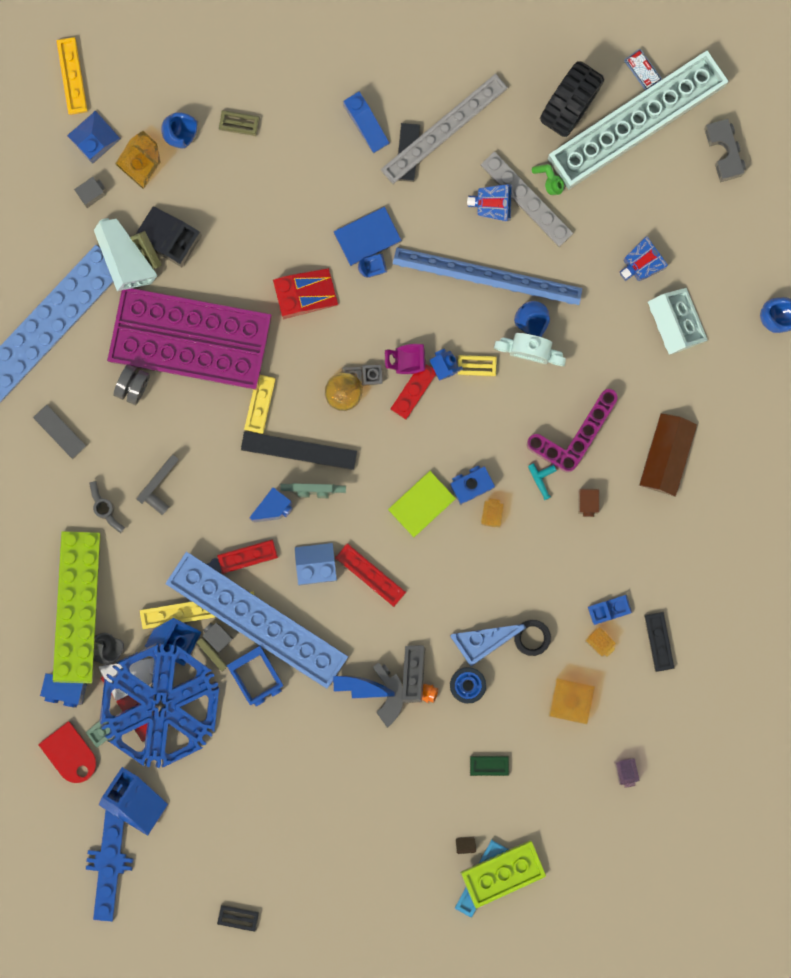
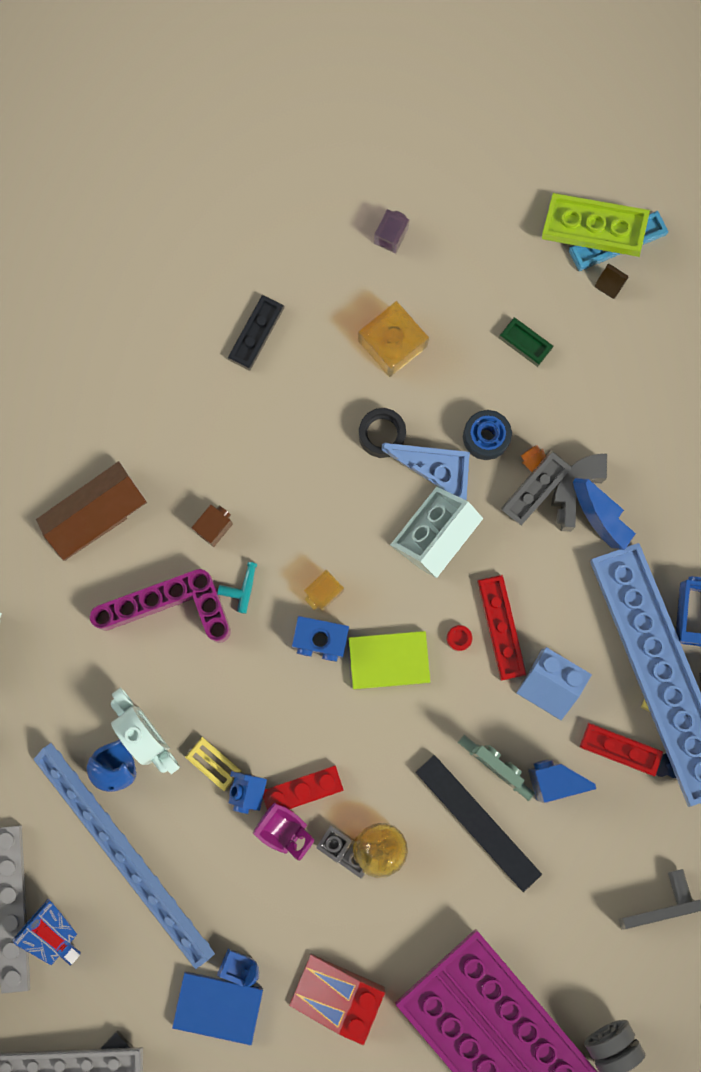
camera: 140 degrees left, 5 degrees down
light yellow tile [244,375,276,434] -> none
clear yellow brick [585,627,616,657] -> none
blue slope [588,595,632,625] -> none
none -> light aqua slope [390,486,483,578]
none -> red tile [446,625,473,651]

